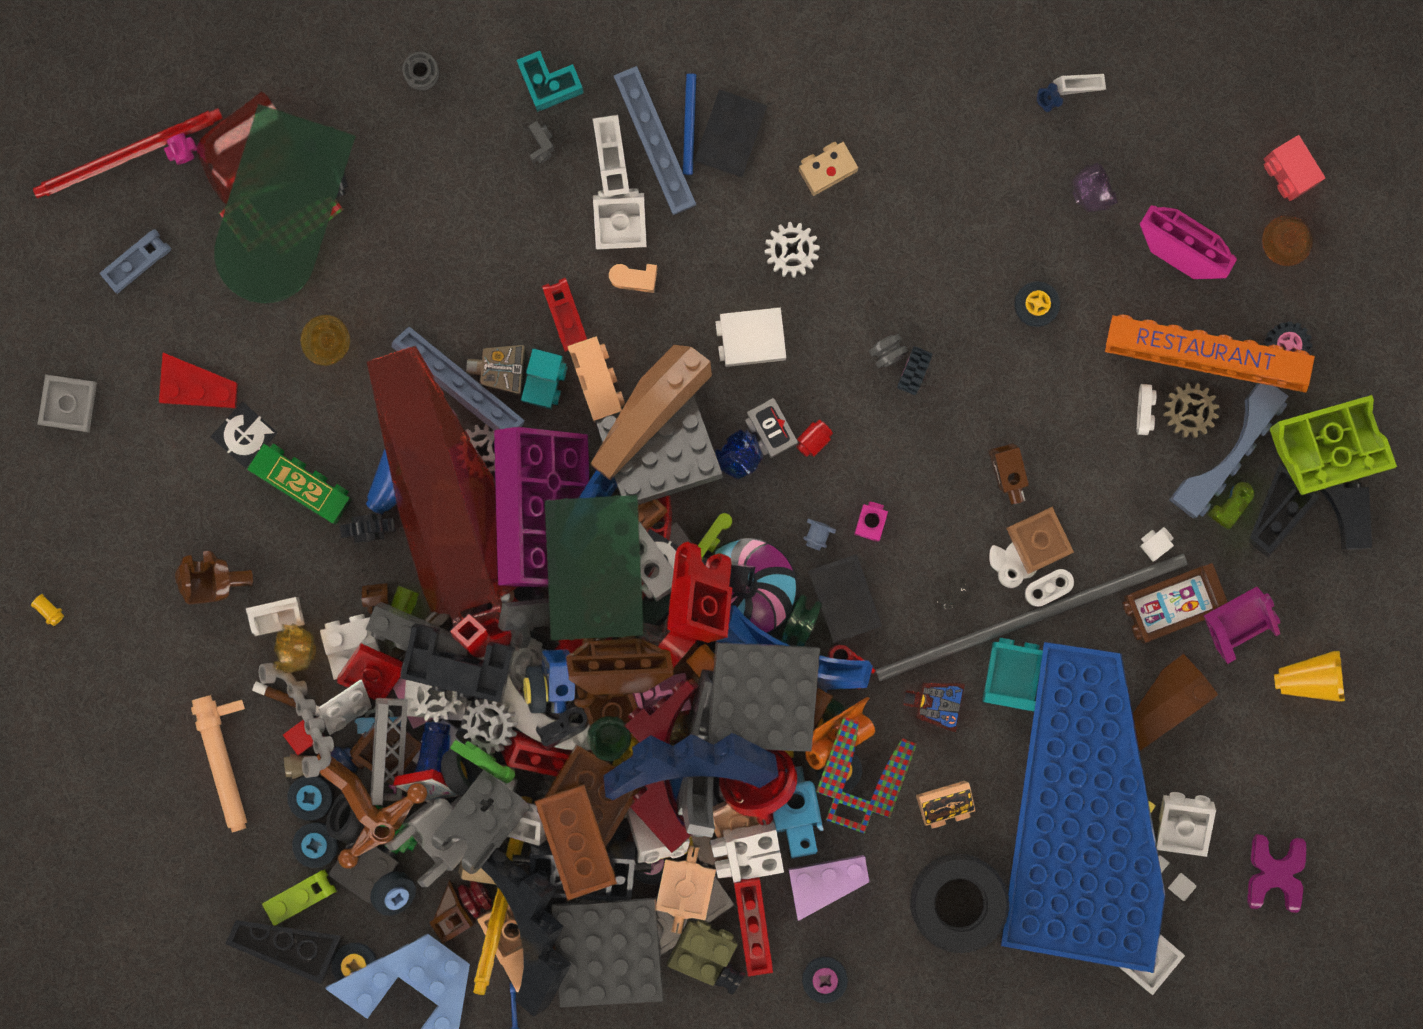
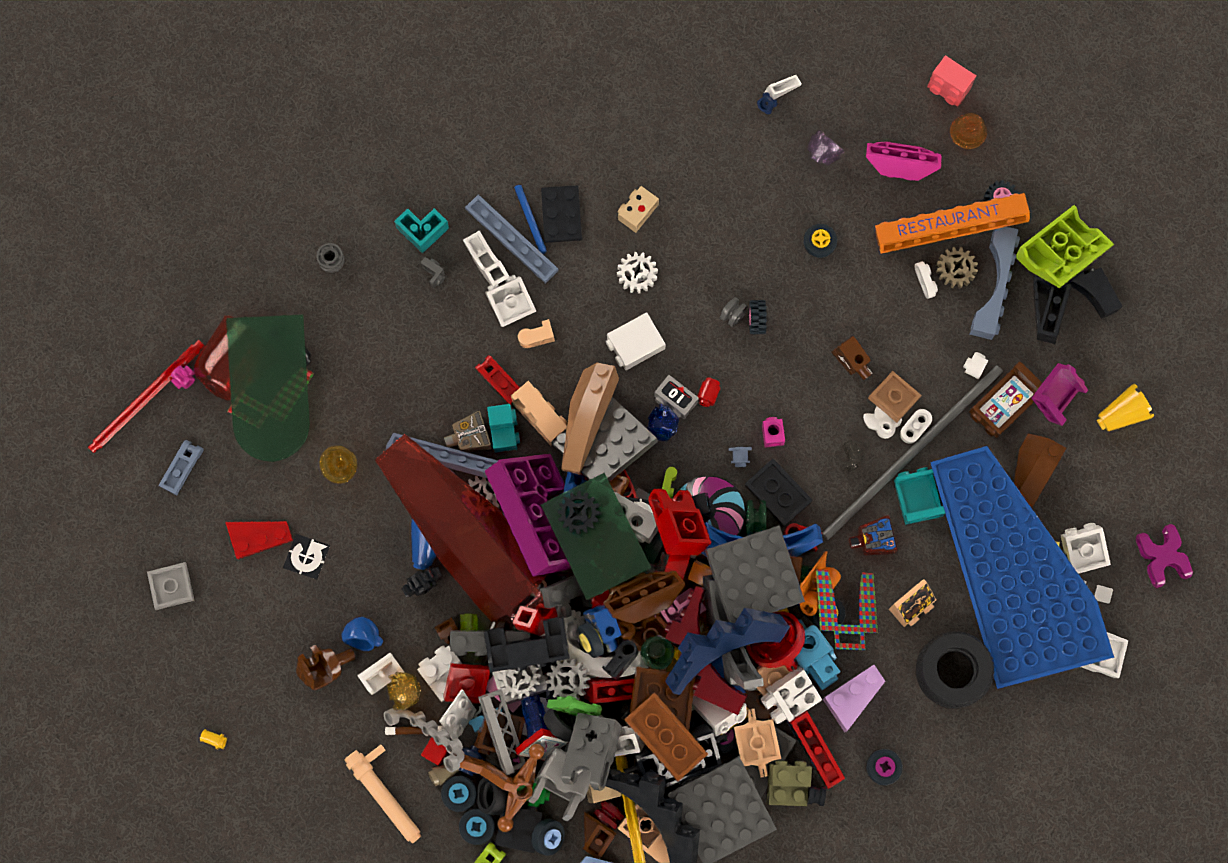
camera: 20 degrees left, 10 degrees down
green brick [247,443,352,525] -> none
clear neon green leg [1207,482,1254,529] -> none
none -> blue piece [342,617,383,651]
none -> black gear [557,491,601,535]

